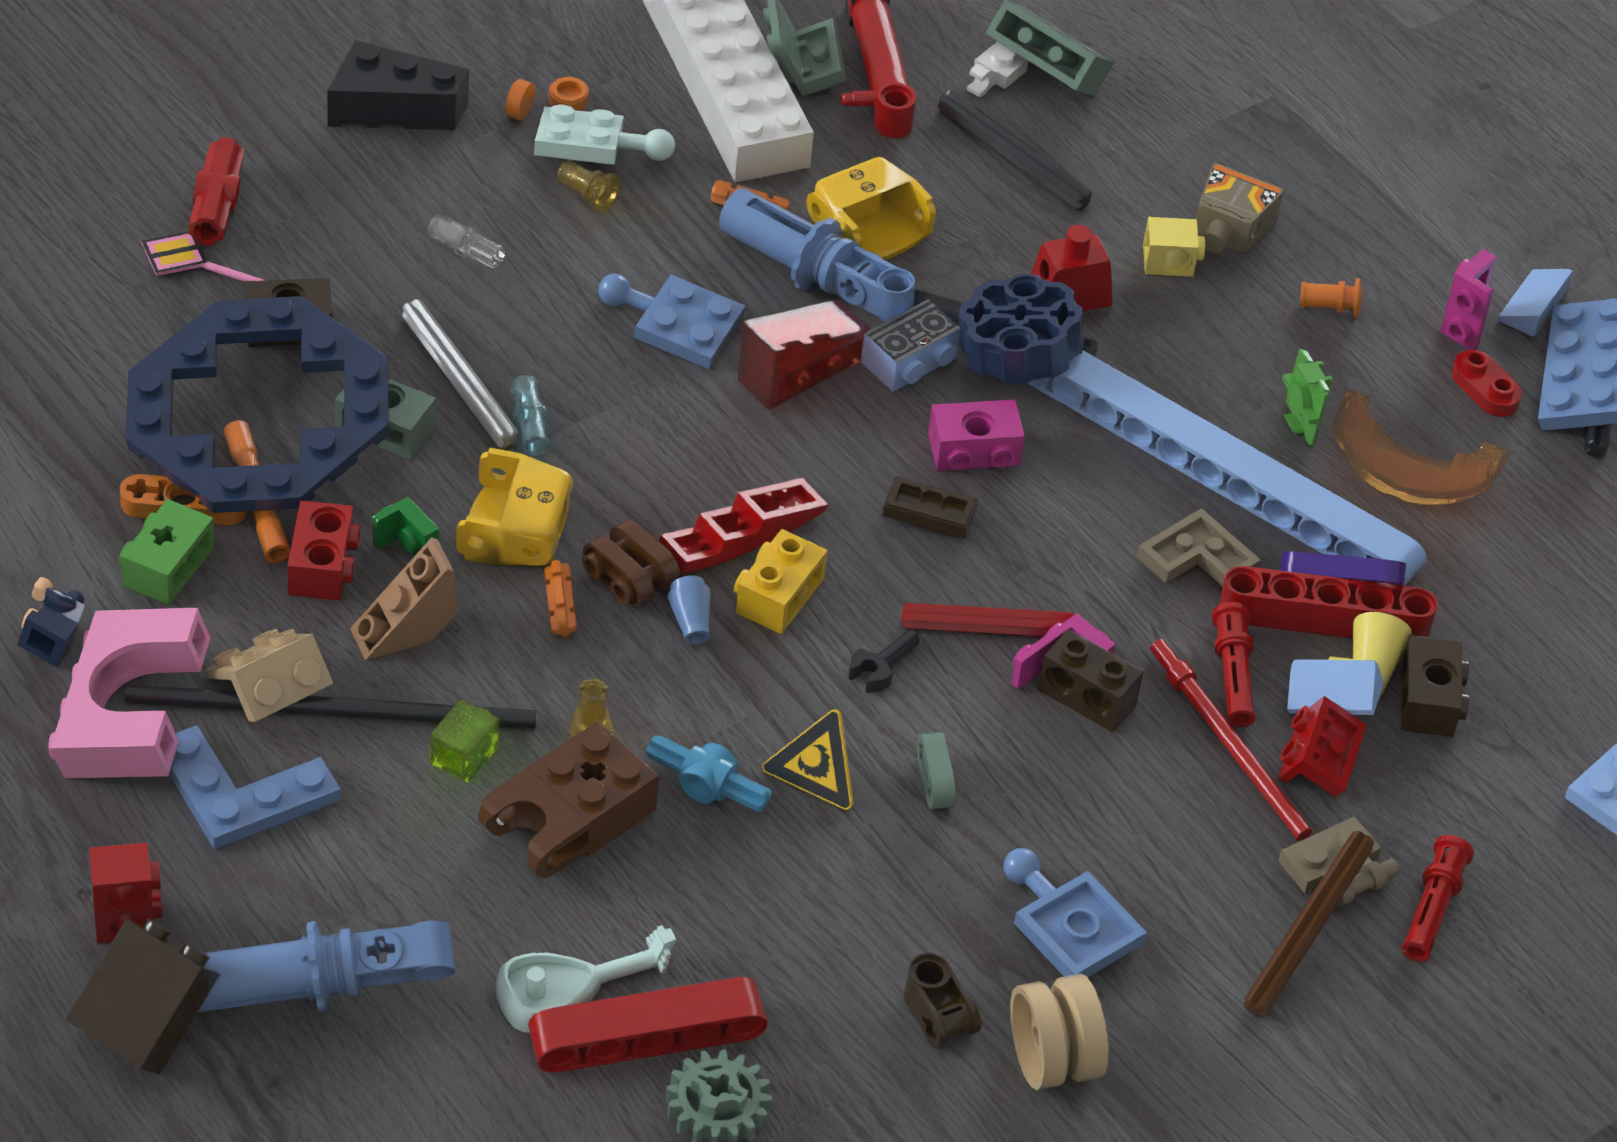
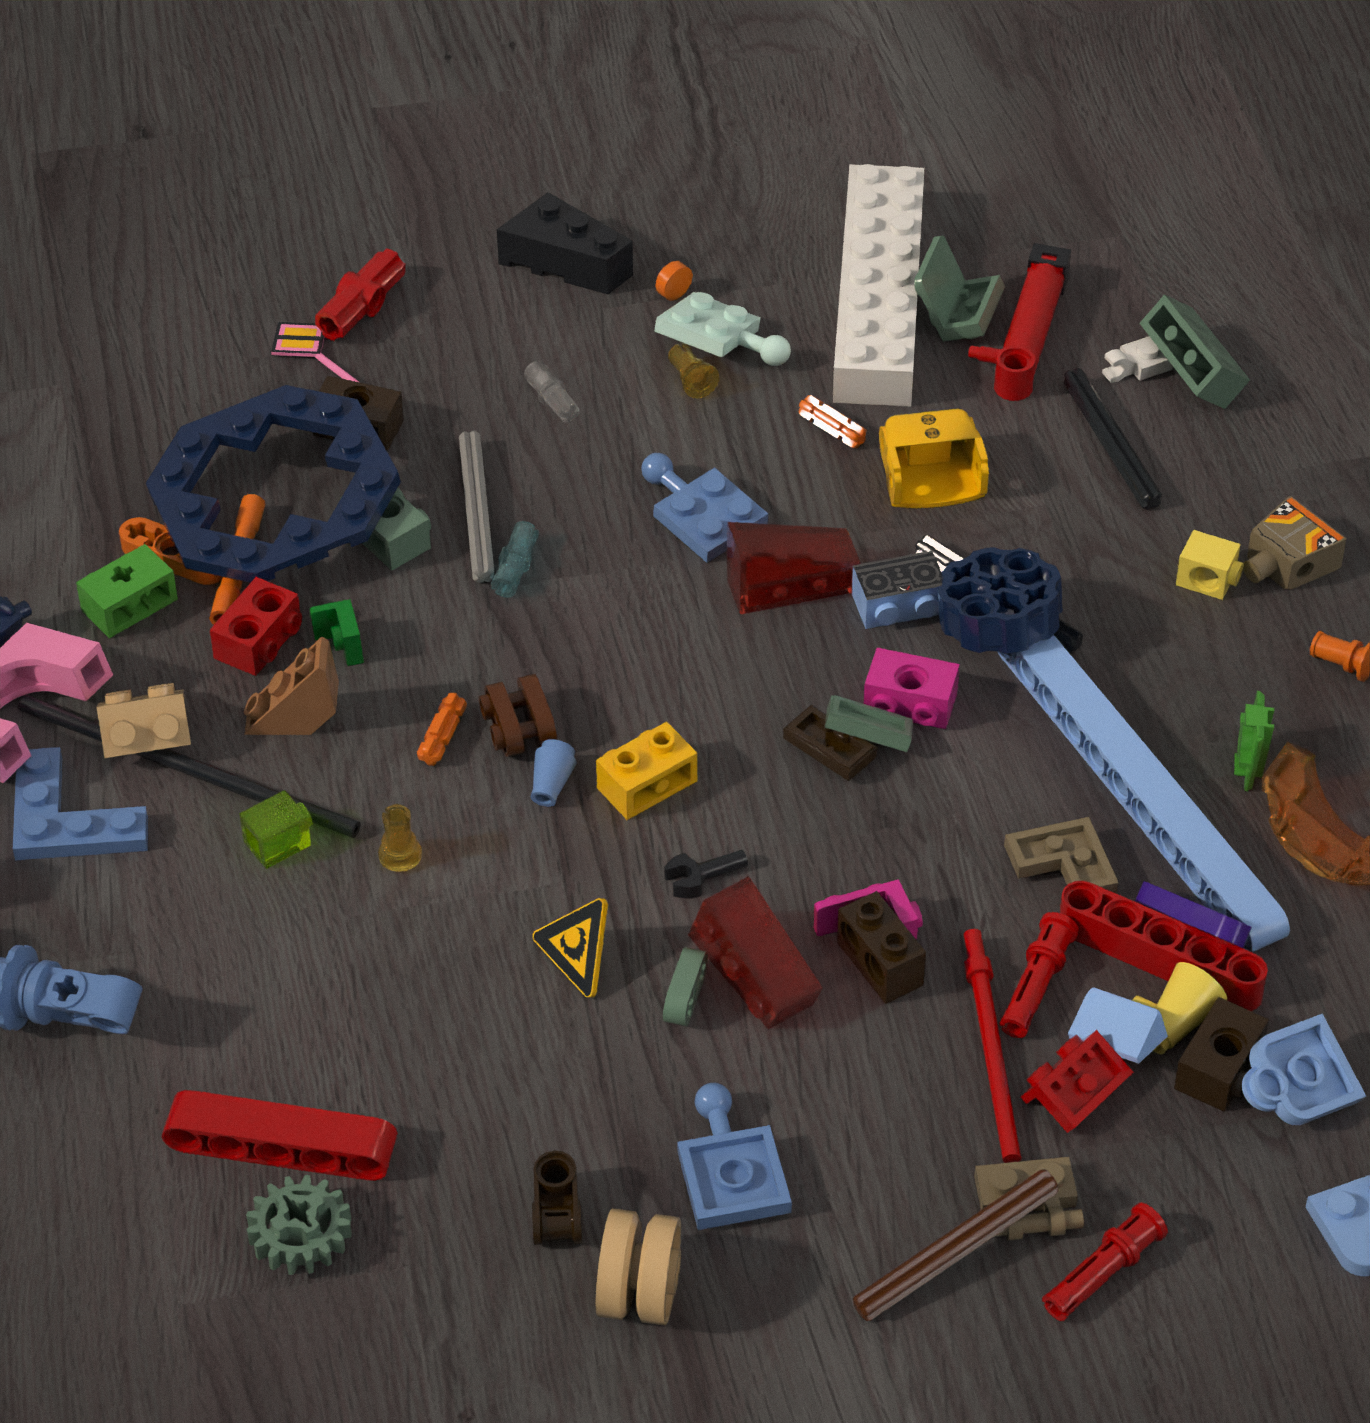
camera: 30 degrees right, 0 degrees up
yellow piece [456,448,574,566] -> none
reddish brown brick [478,721,659,879] -> none
light aqua piece [496,925,676,1033] -> none
orange tile [549,77,589,111] -> none
dark azure axle [646,736,772,812] -> none
red slope [658,478,828,575] -> none
medium blue piece [719,188,915,322] -> none
red axle [901,602,1075,637] -> none
red torso [1031,225,1113,311] -> none
none -> clear red wedge [688,876,823,1029]
none -> sand green tile [825,695,913,752]
none -> light blue plate [1242,1013,1366,1125]

